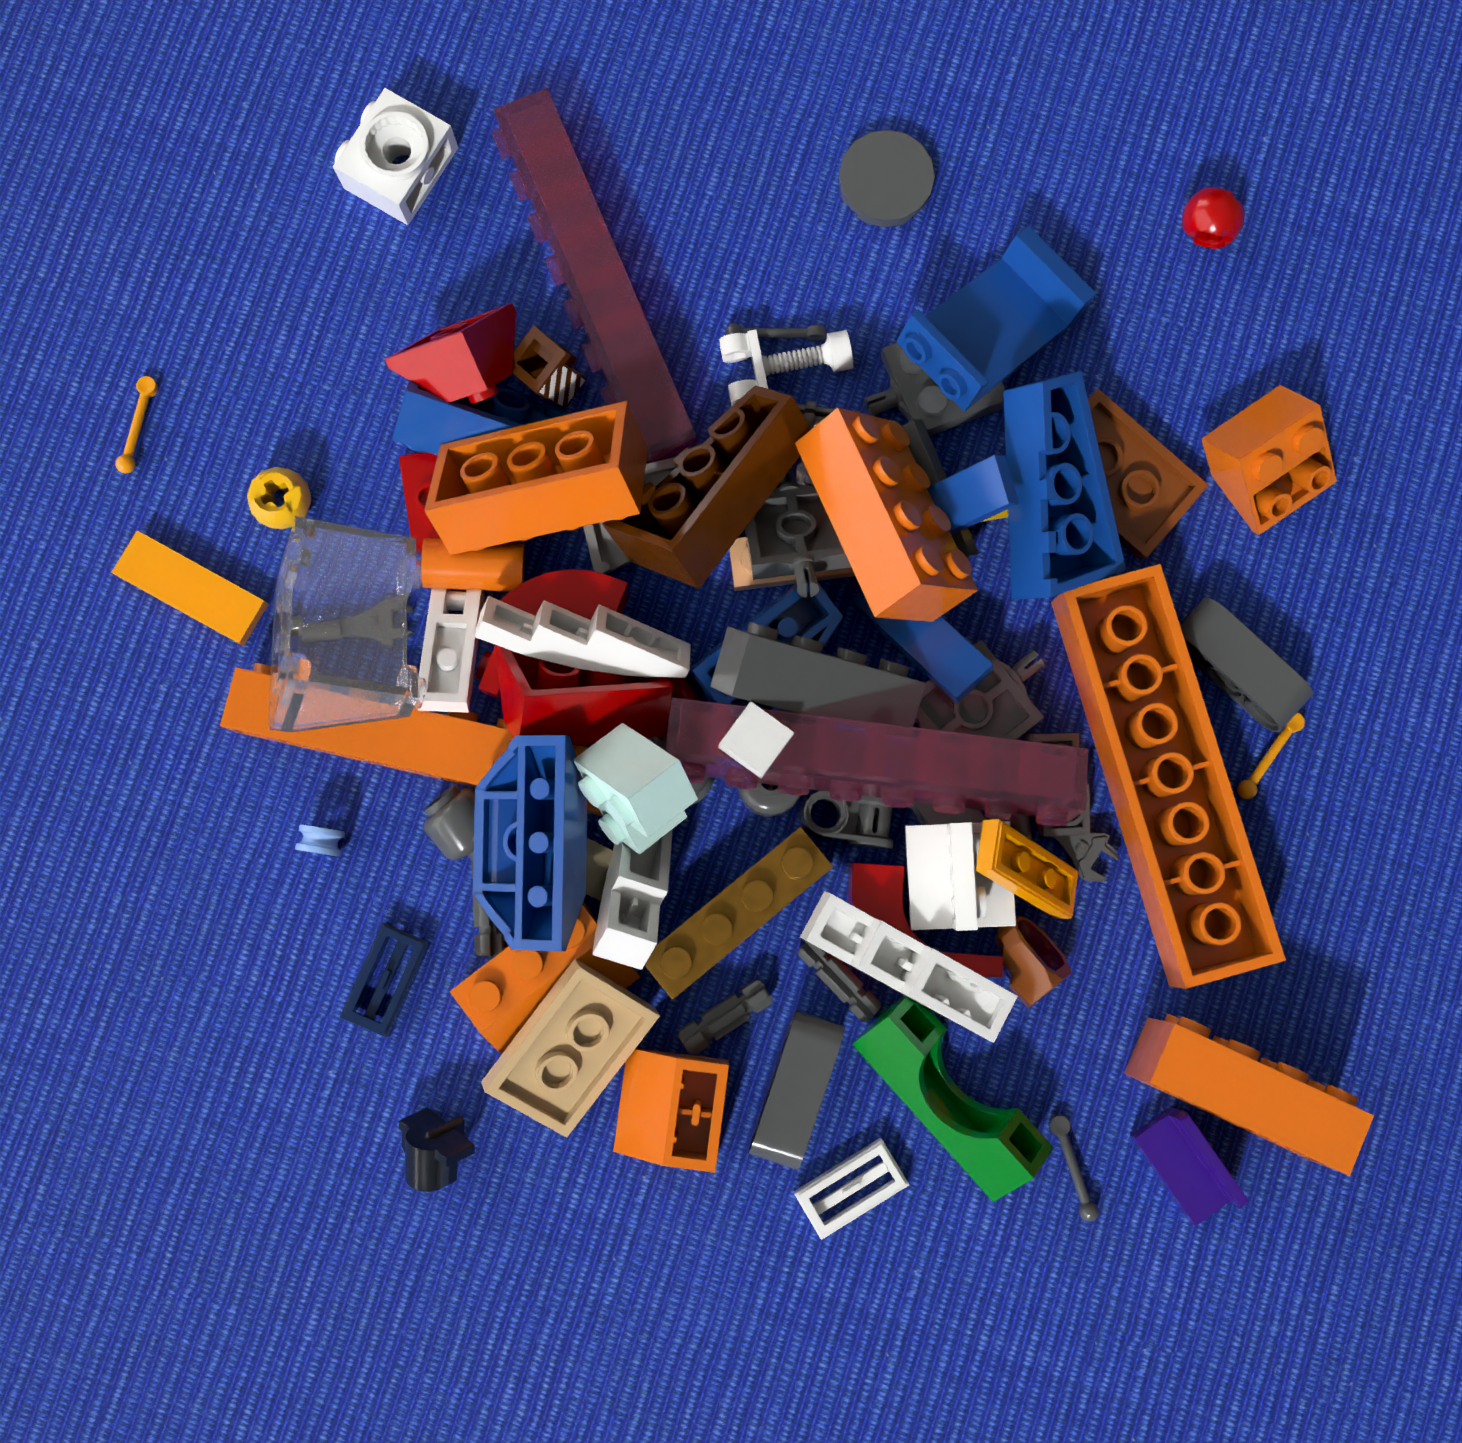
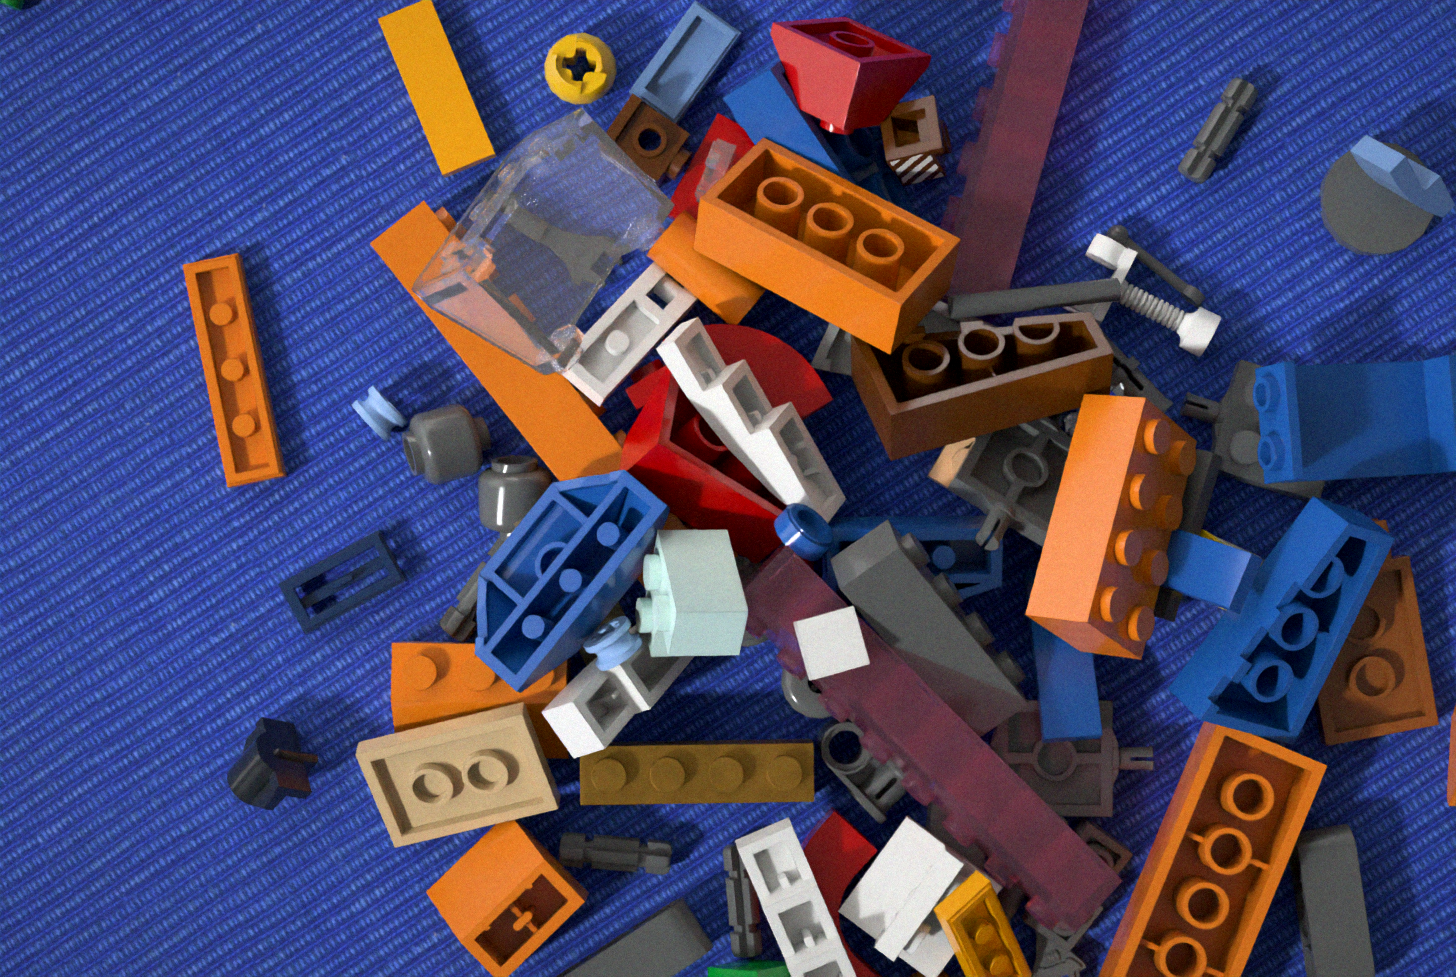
camera: 40 degrees right, 5 degrees up
none -> orange tile [182,253,287,488]
none -> dark grey head [402,403,491,485]
none -> light blue bush [583,616,643,671]
none -> reddish brown brick [600,93,693,188]
none -> medium blue tile [629,0,741,125]
none -> clear tile [695,138,736,202]
none -> blue tile [774,503,834,561]
none -> dark grey bar [948,278,1121,319]
none -> dark grey axle [1178,77,1259,184]
none -> medium blue slope [1350,135,1455,217]

